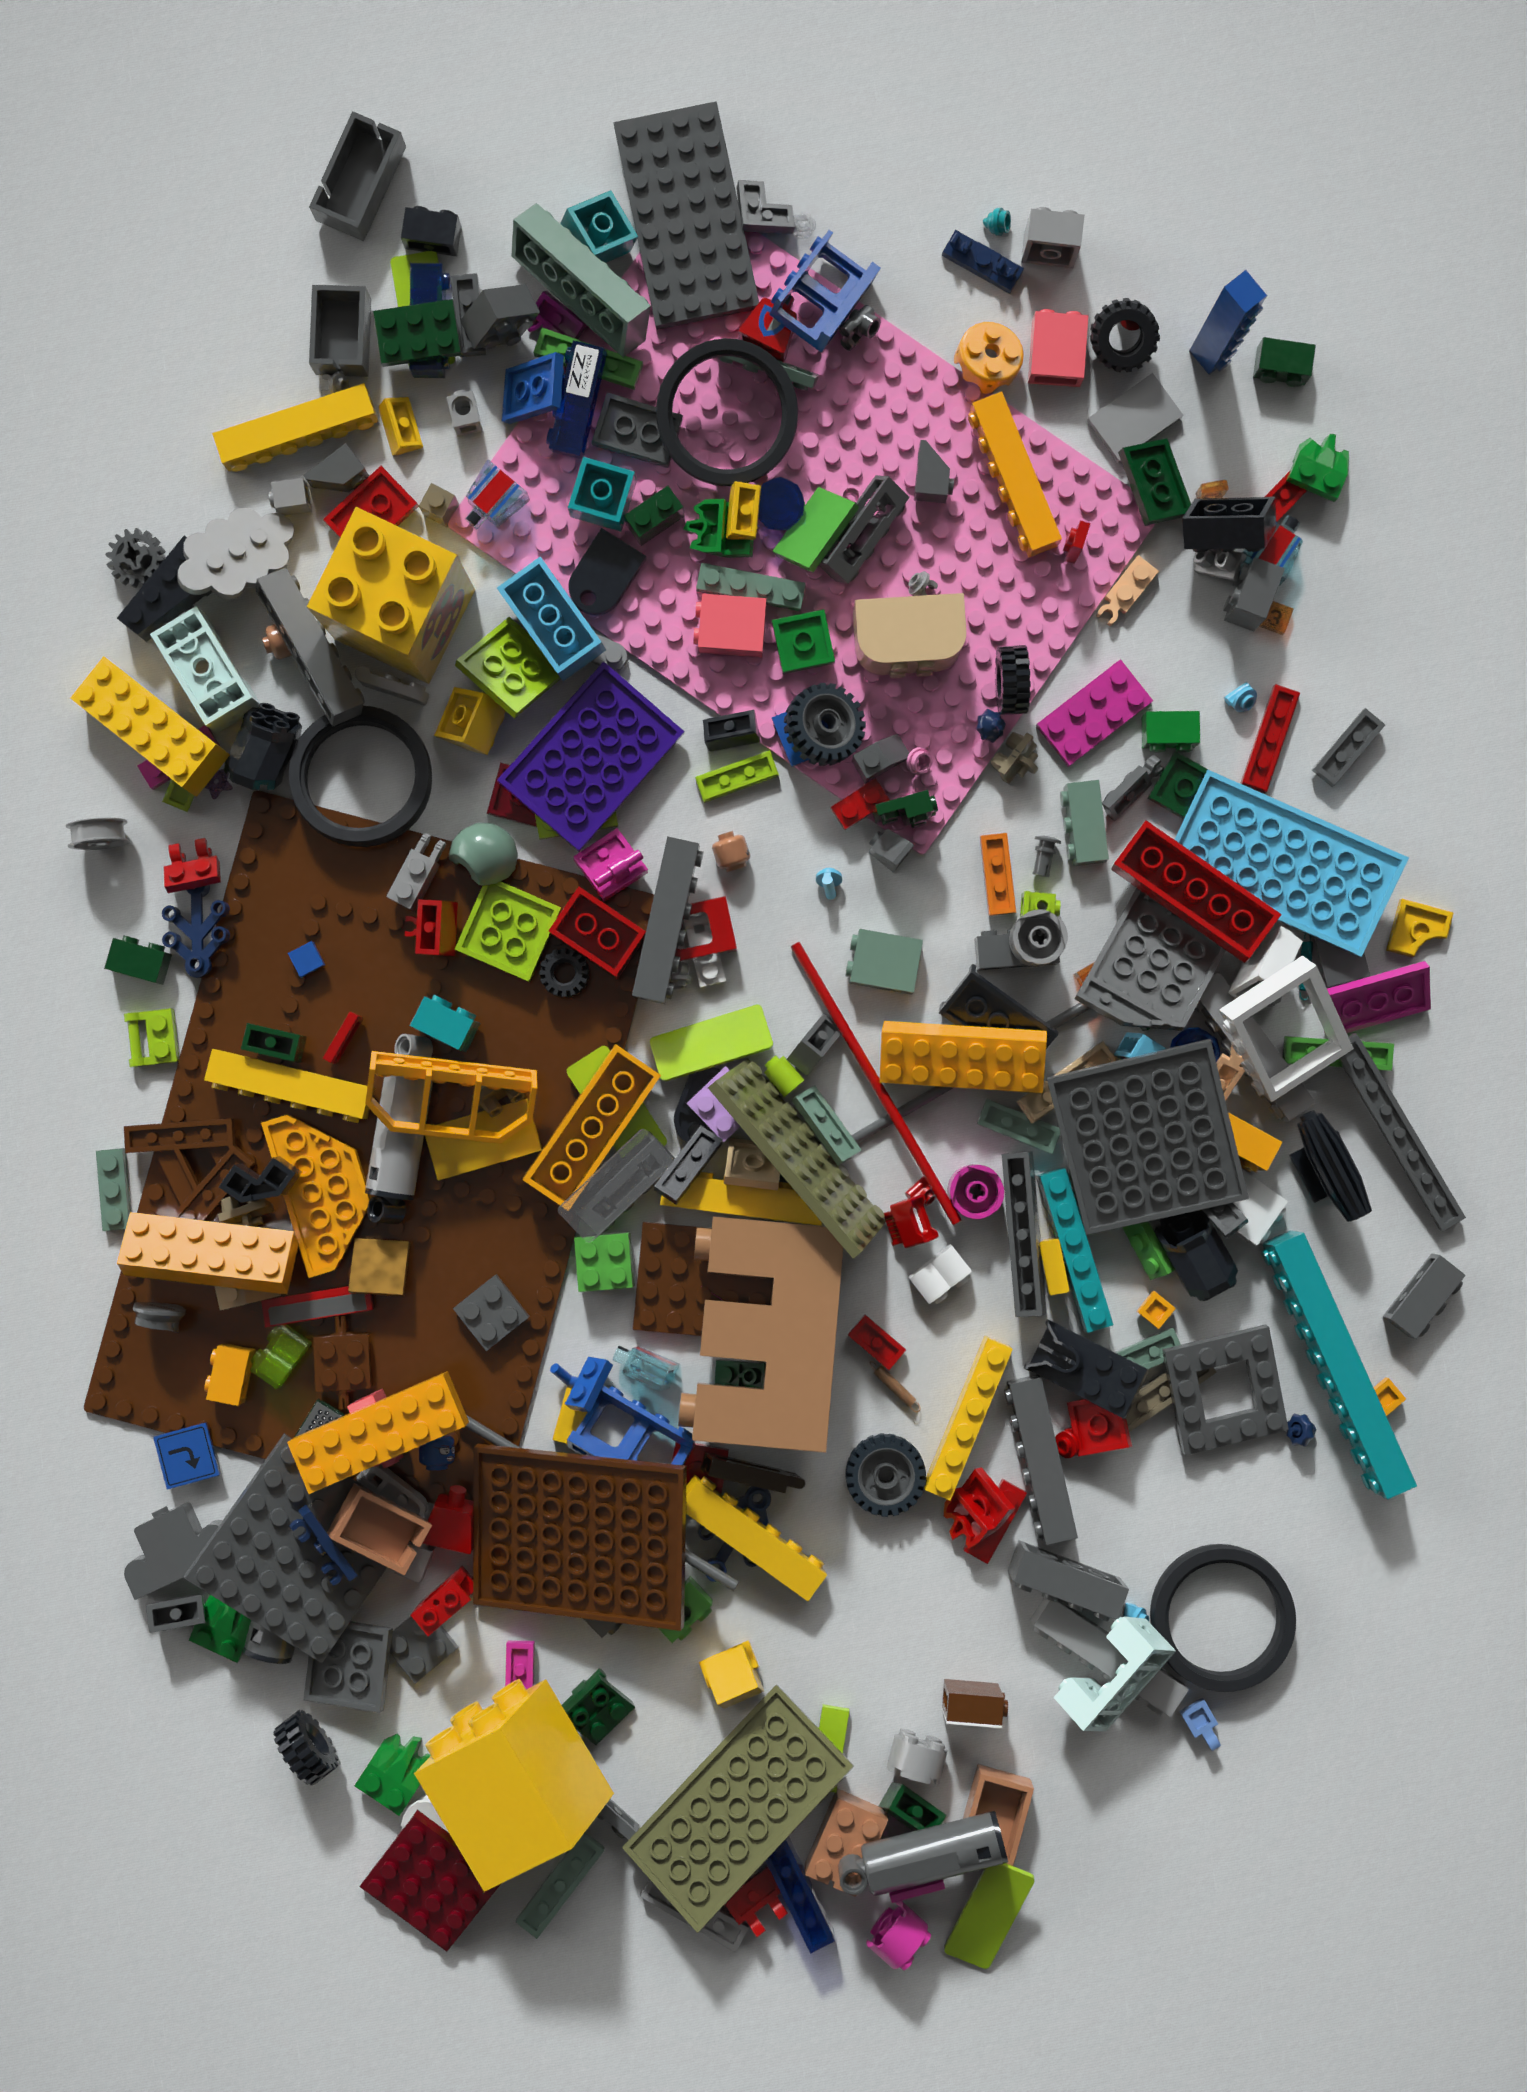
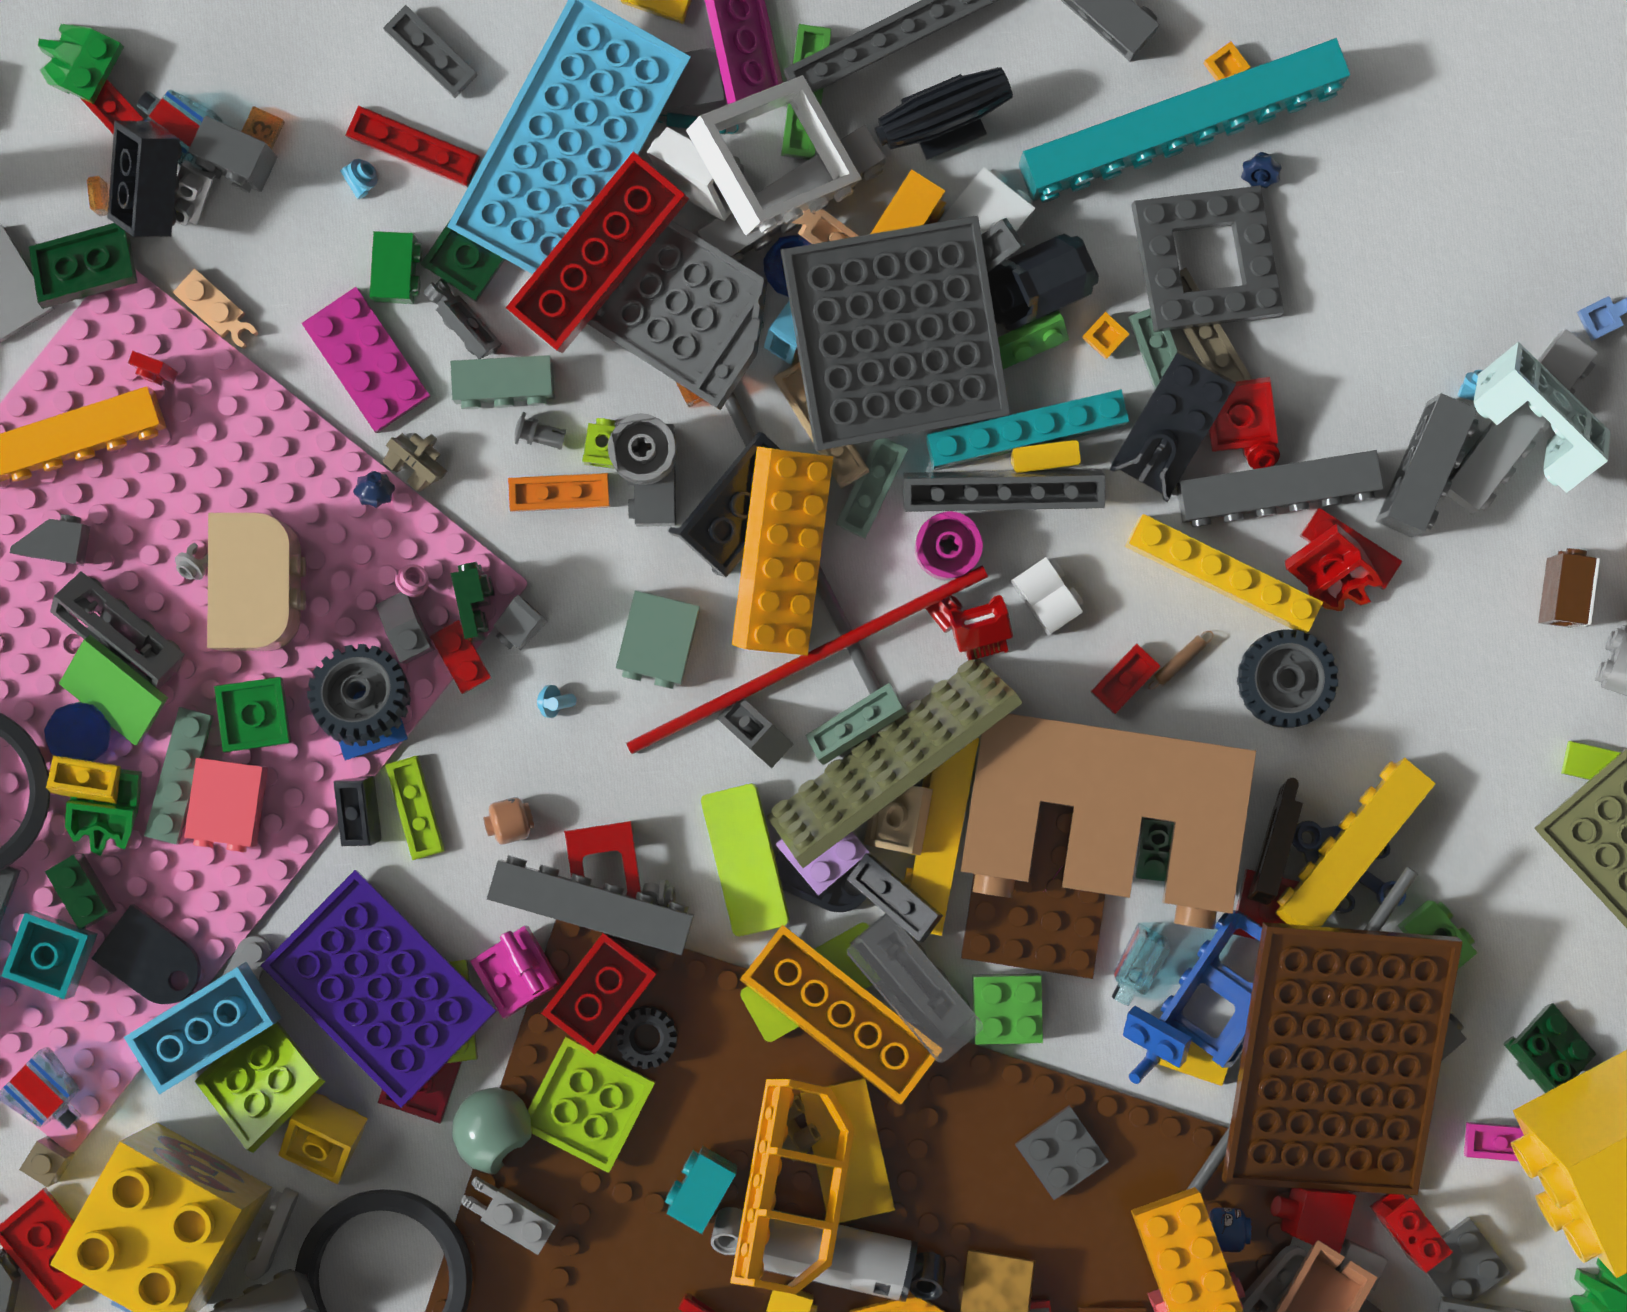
camera: 85 degrees left, 0 degrees up
red brick [405,899,458,956] -> none
white plate [684,912,726,988] -> none
yellow plate [699,1640,765,1709] -> none
lime brick [764,1055,804,1097] -> none
black bush [995,645,1031,715] -> none
black tyre [1150,1544,1296,1692] -> none

